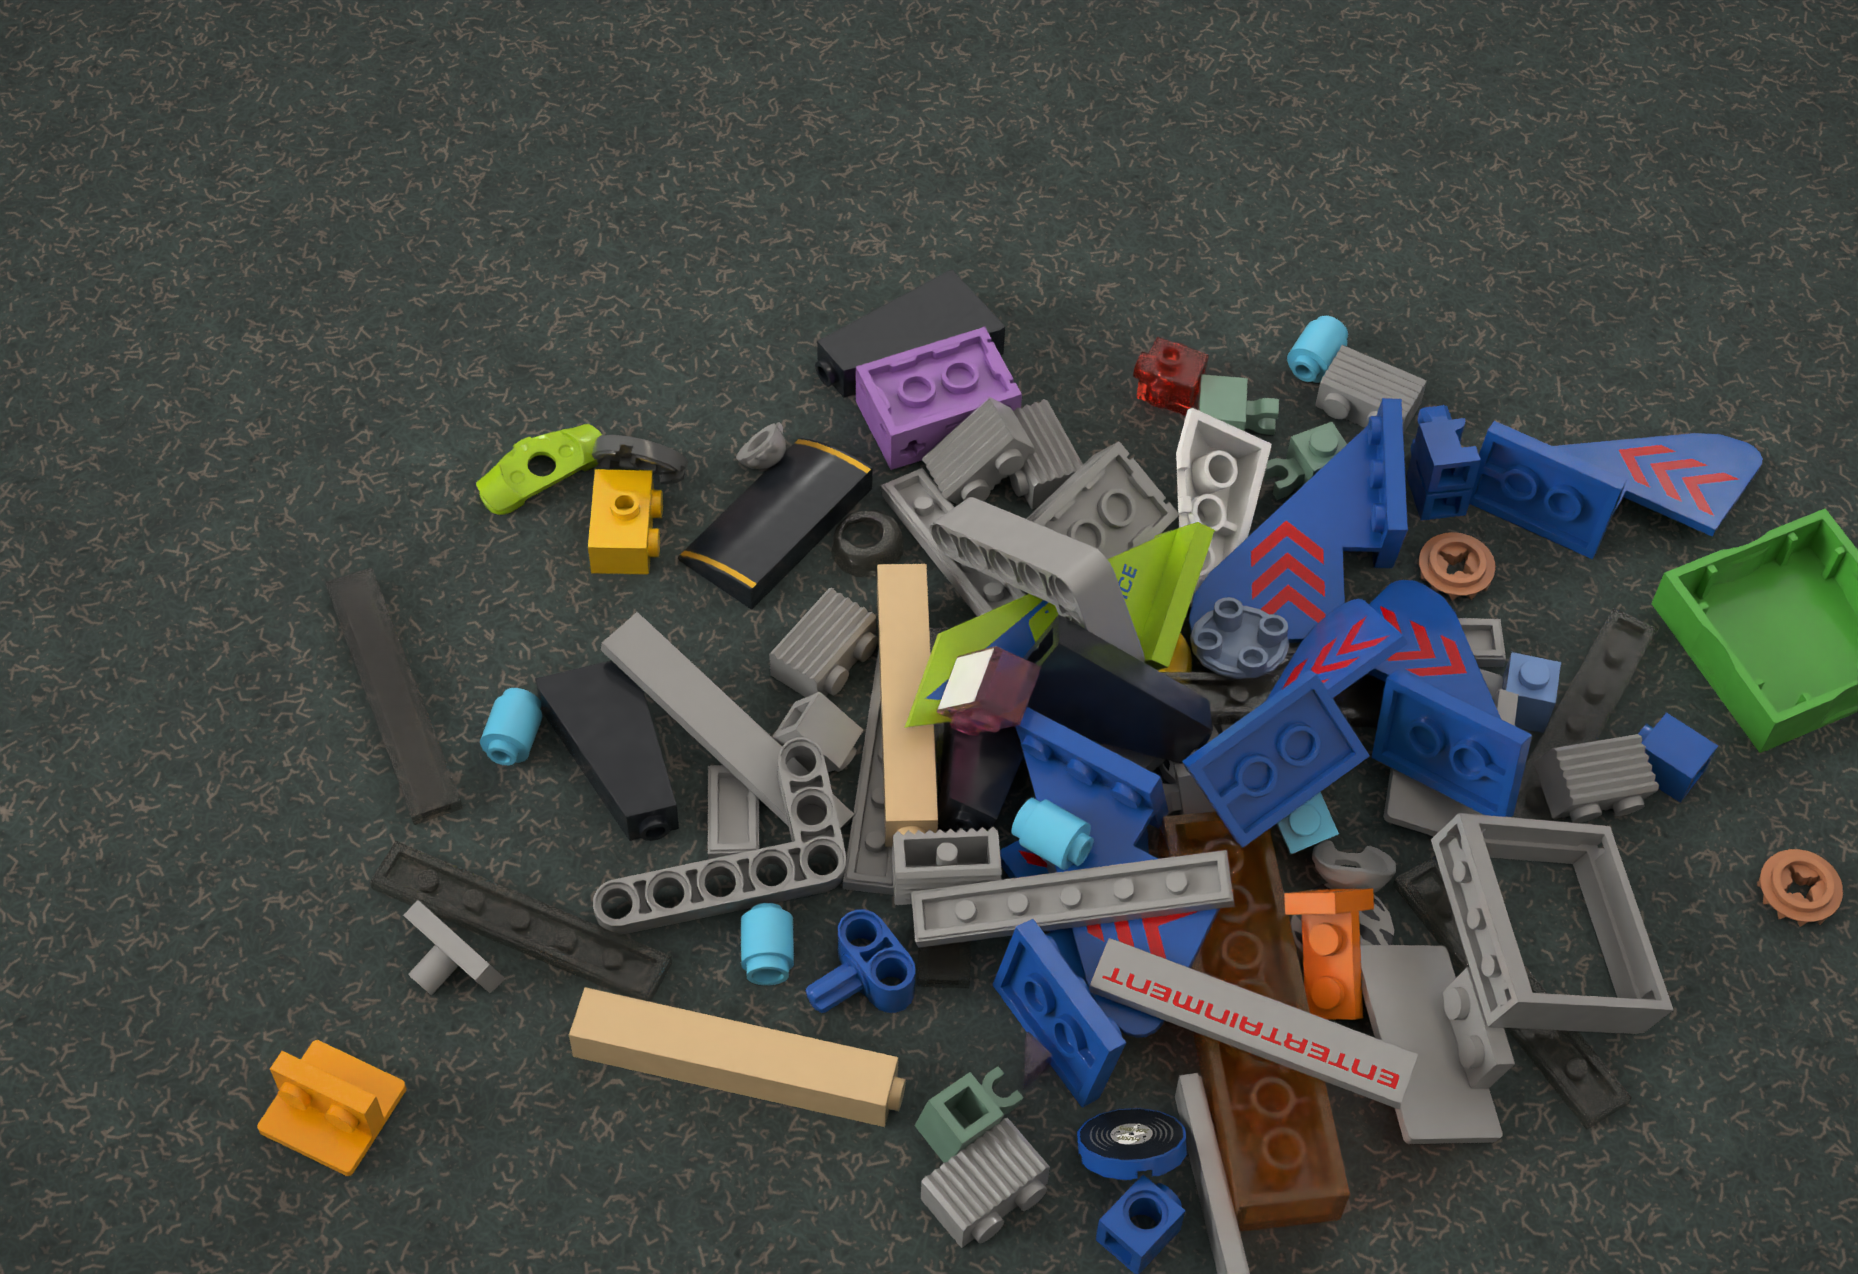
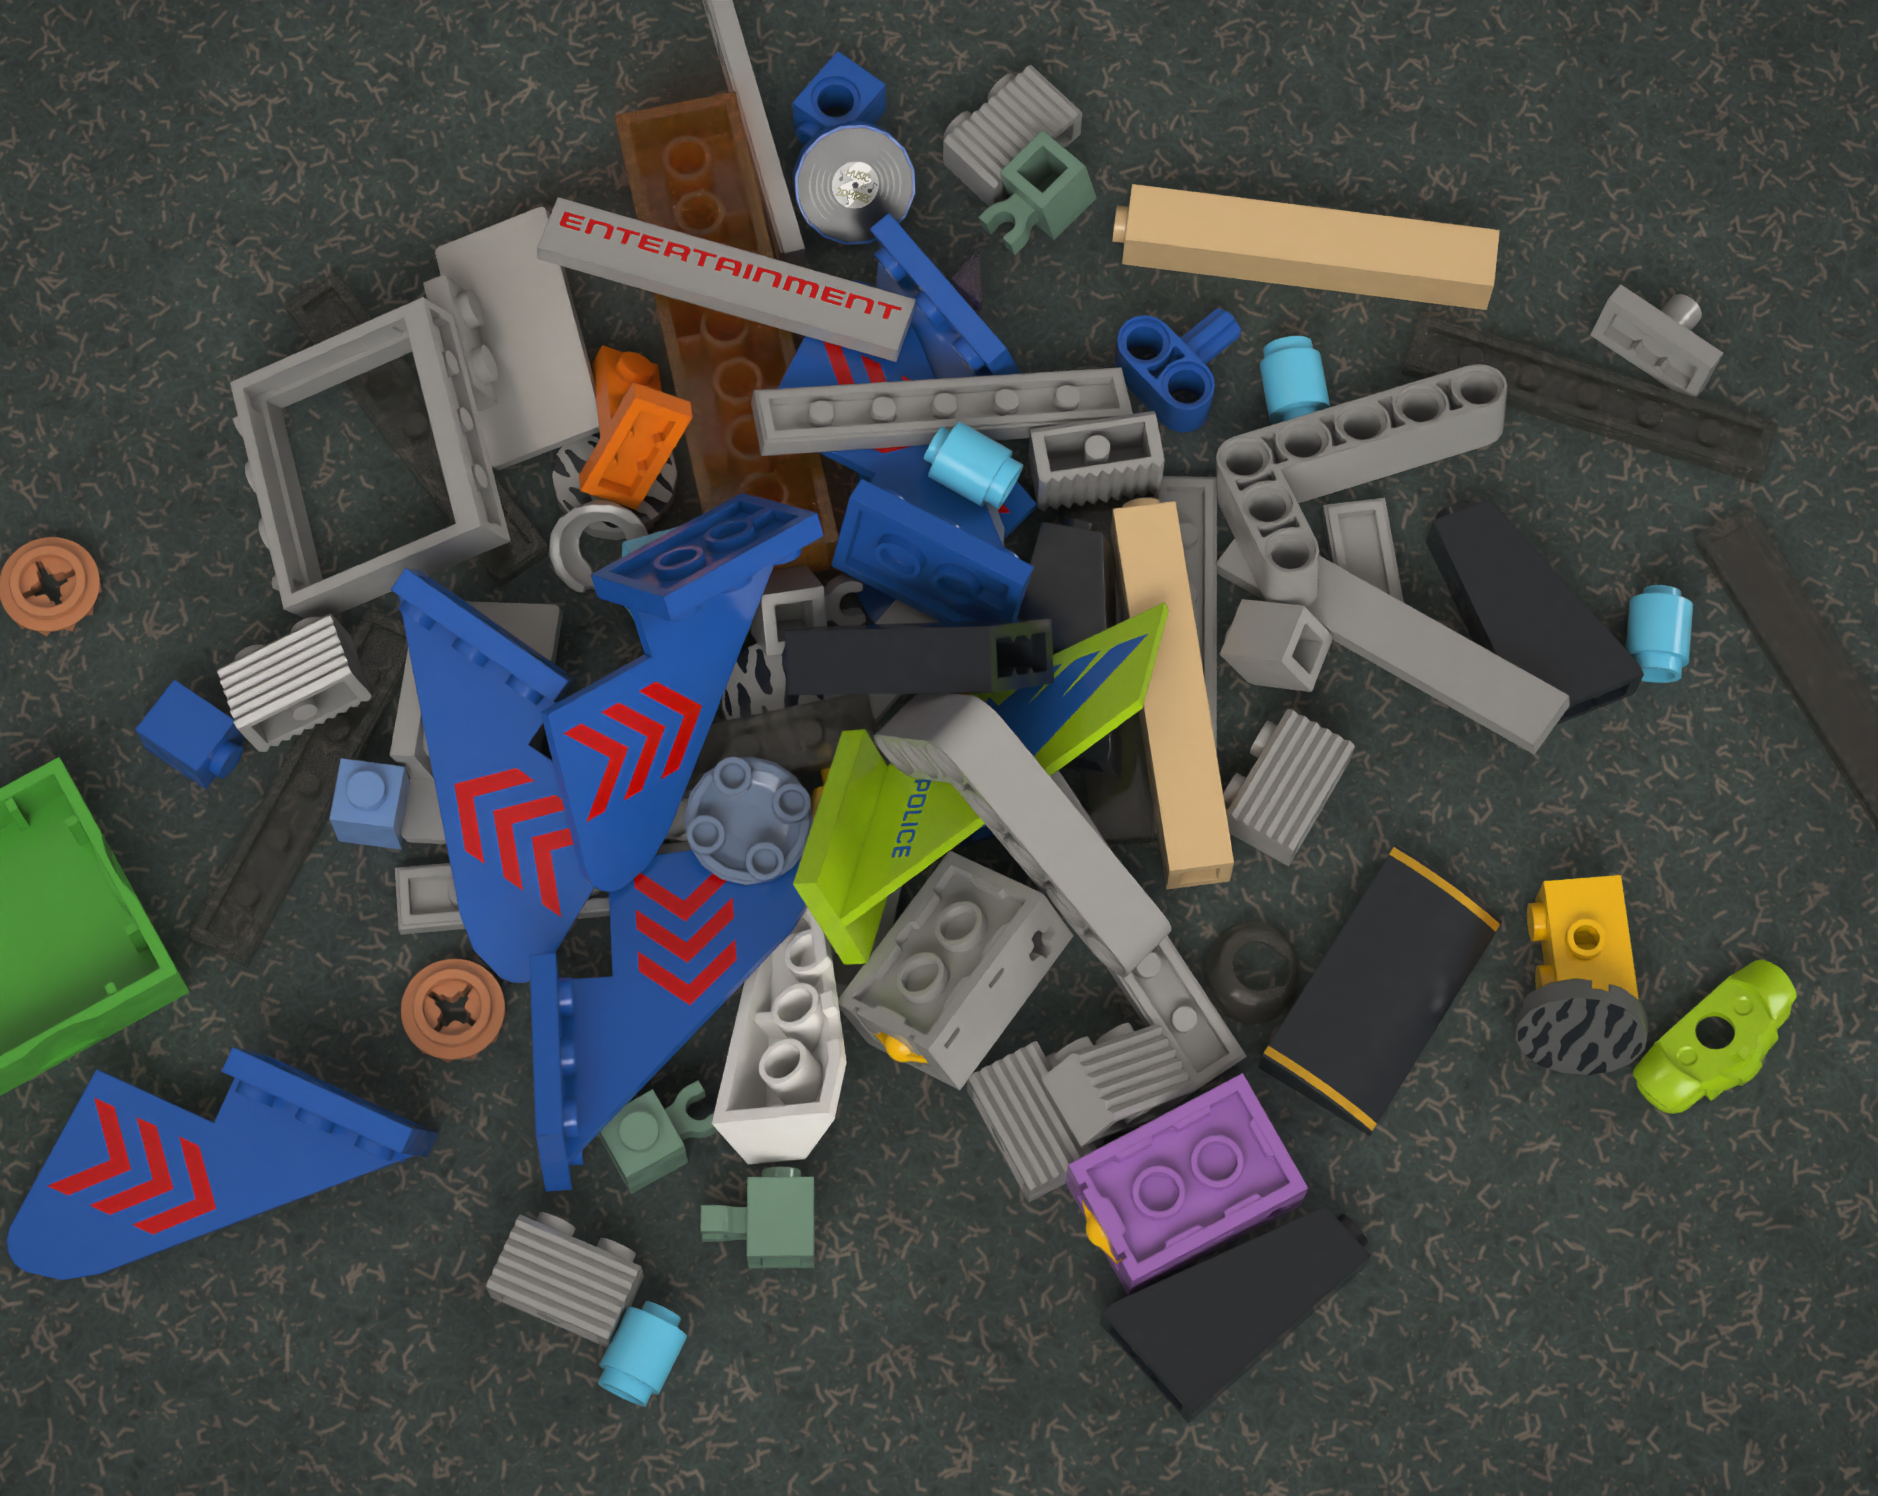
camera: 175 degrees right, 15 degrees up
light orange bracket [257,1040,407,1176] -> none
light grey animal [736,422,786,470] -> none
clear pink brick [937,646,1041,736] -> none
clear red brick [1133,337,1209,416] -> none
blue hips [1407,405,1481,521] -> none

